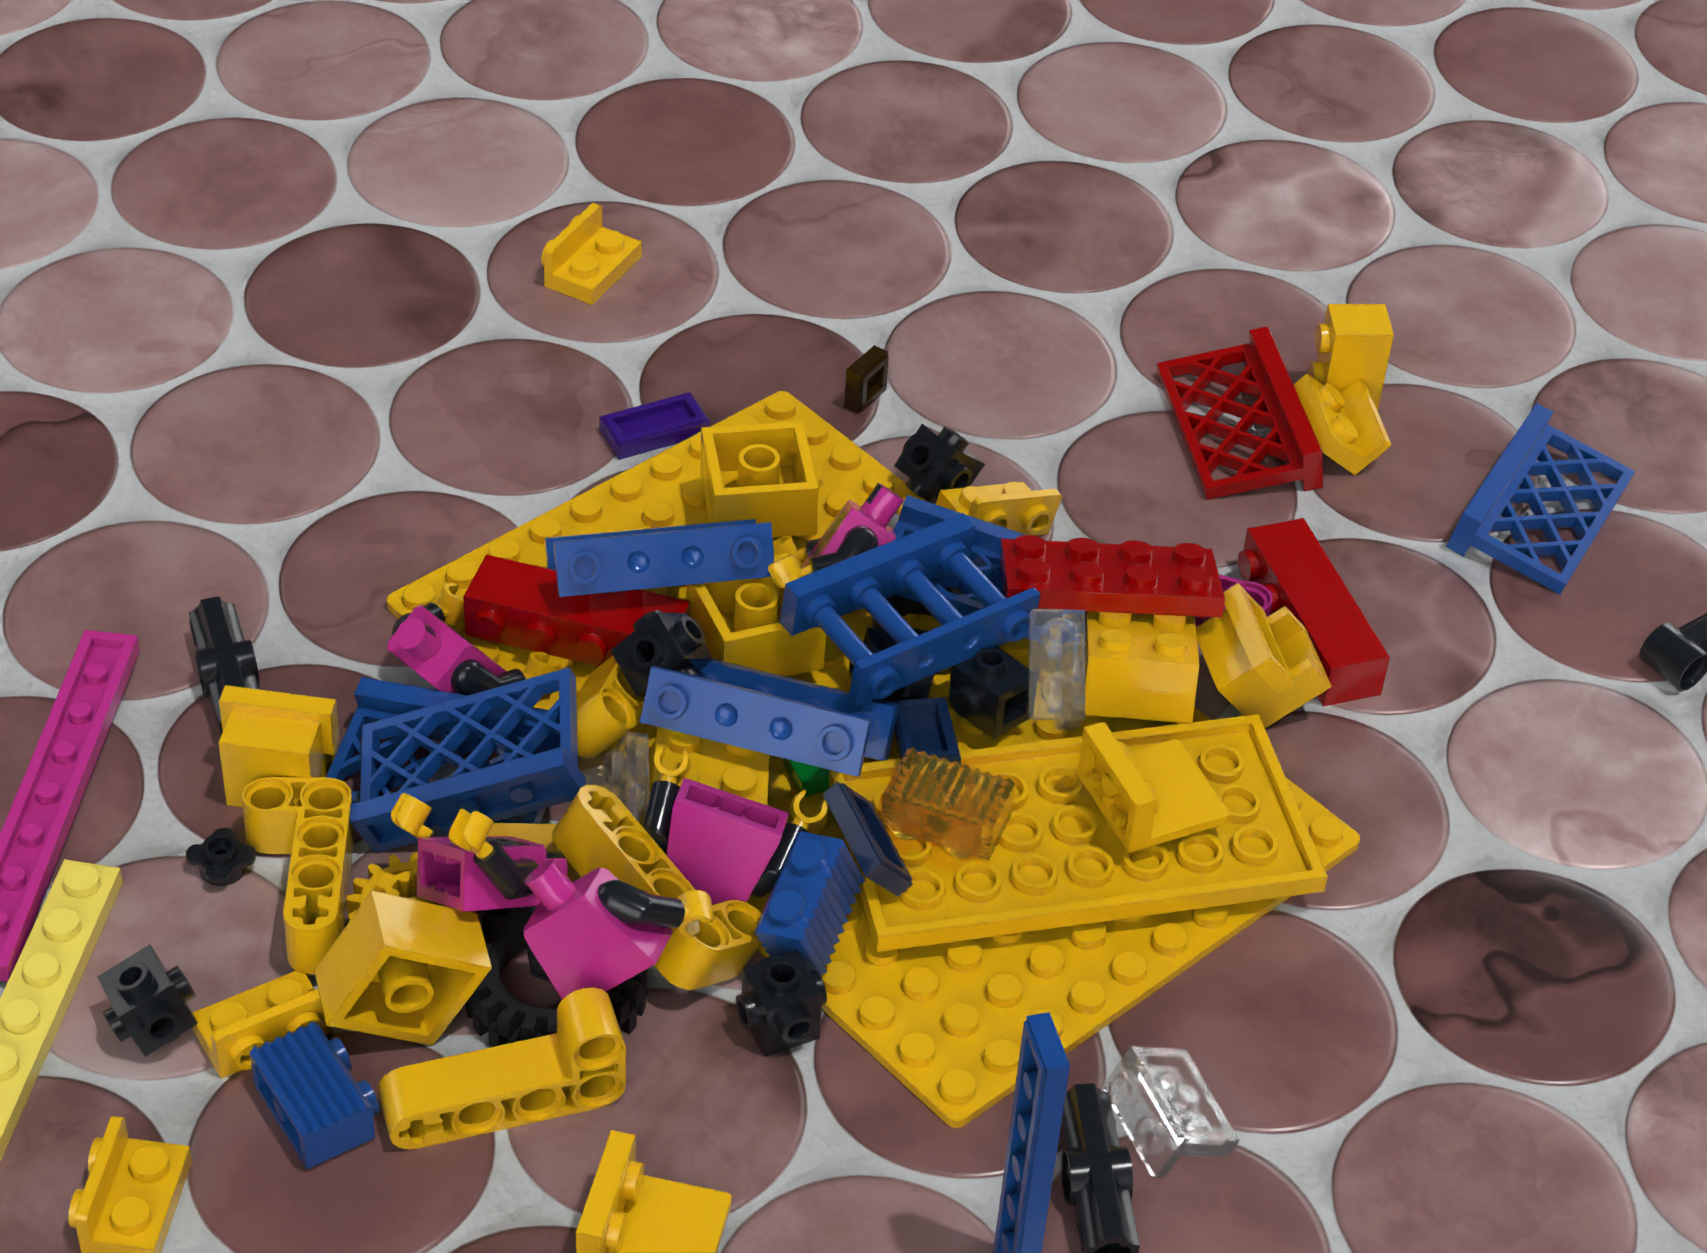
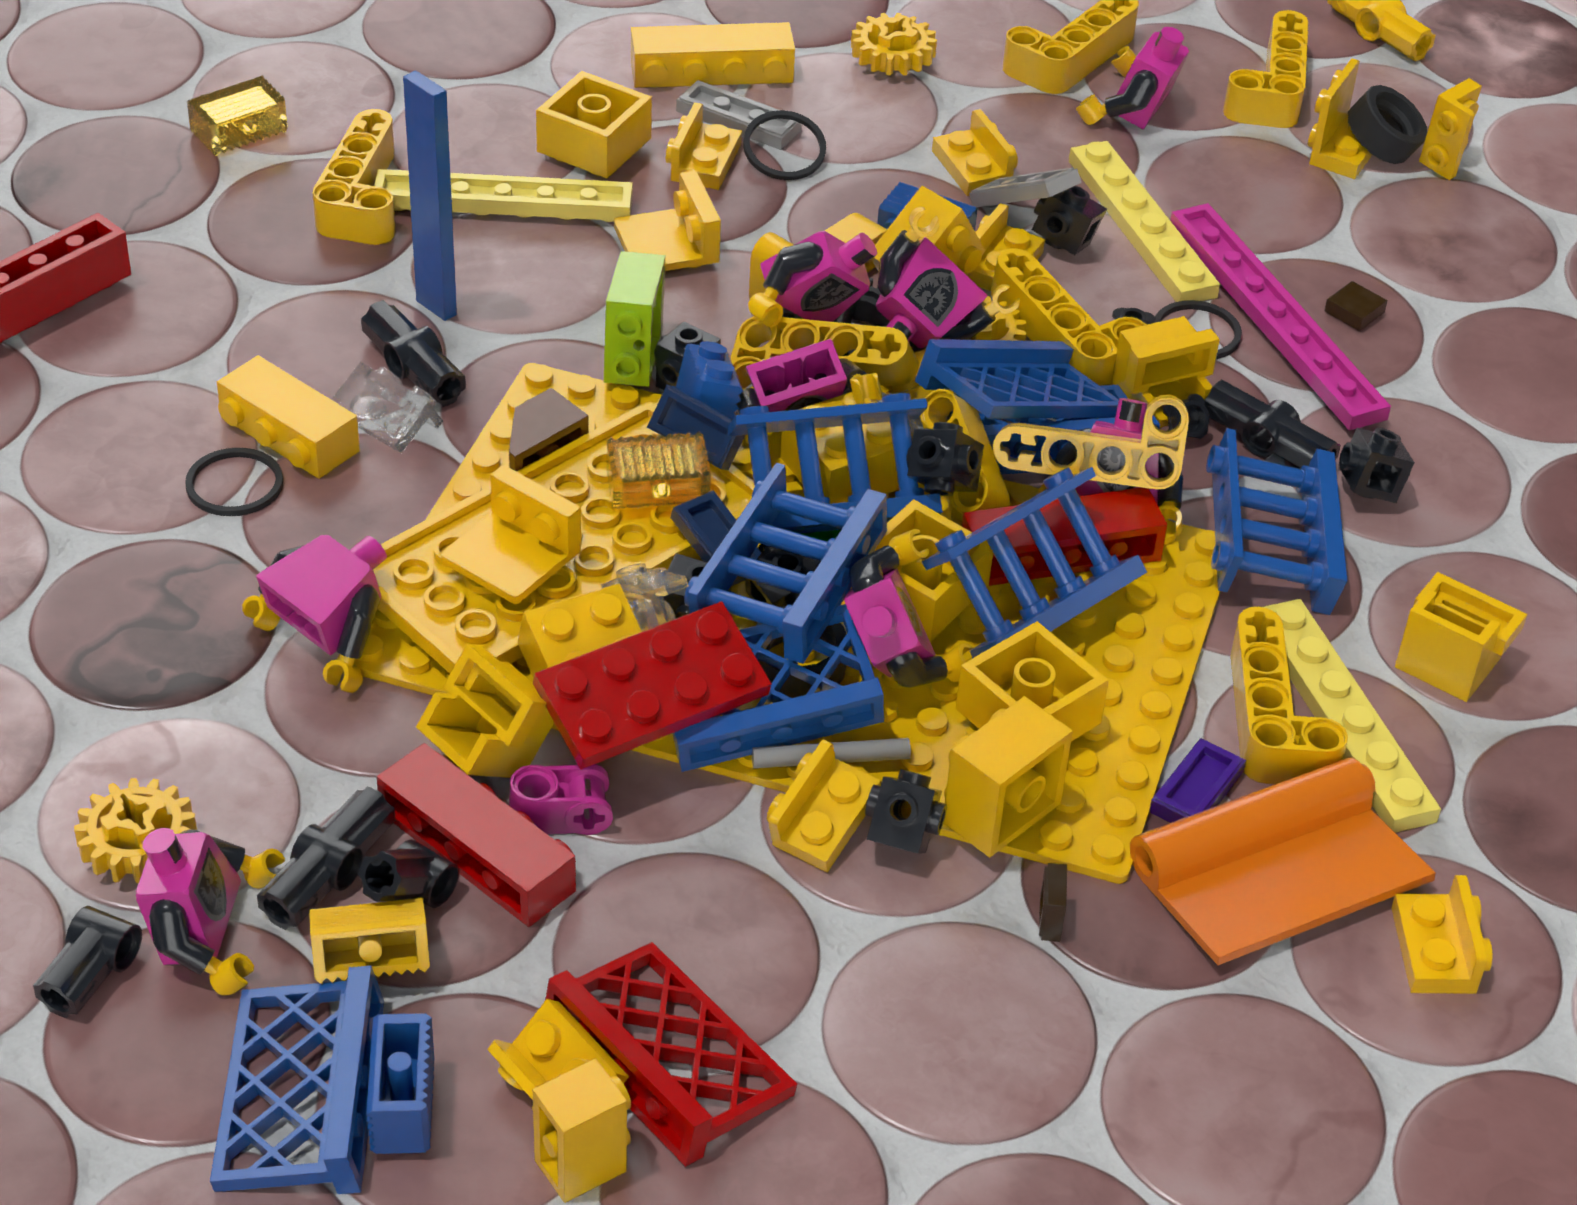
camera: 150 degrees right, 0 degrees up
none -> yellow gear [74,778,197,883]
none -> torso [136,828,285,996]
none -> black piece [185,448,283,516]
none -> yellow brick [216,355,360,479]
none -> dark pink torso [242,535,387,693]
none -> black piece [257,786,396,930]
none -> yellow brick [310,898,430,984]
none -> black piece [357,839,460,908]
none -> blue brick [366,1013,435,1154]
none -> slope [509,388,589,471]
none -> lime window [603,251,666,387]
none -> yellow brick [944,696,1073,858]
none -> light grey tile [969,167,1082,207]
none -> yellow beam [993,395,1189,490]
none -> orange door [1130,757,1436,965]
none -> black piece [1155,300,1242,359]
none -> blue fence [1206,428,1347,615]
none -> yellow beam [1230,606,1348,784]
none -> light yellow plate [1264,599,1441,833]
none -> black brick [1339,427,1415,503]
none -> yellow plate [1395,572,1528,702]

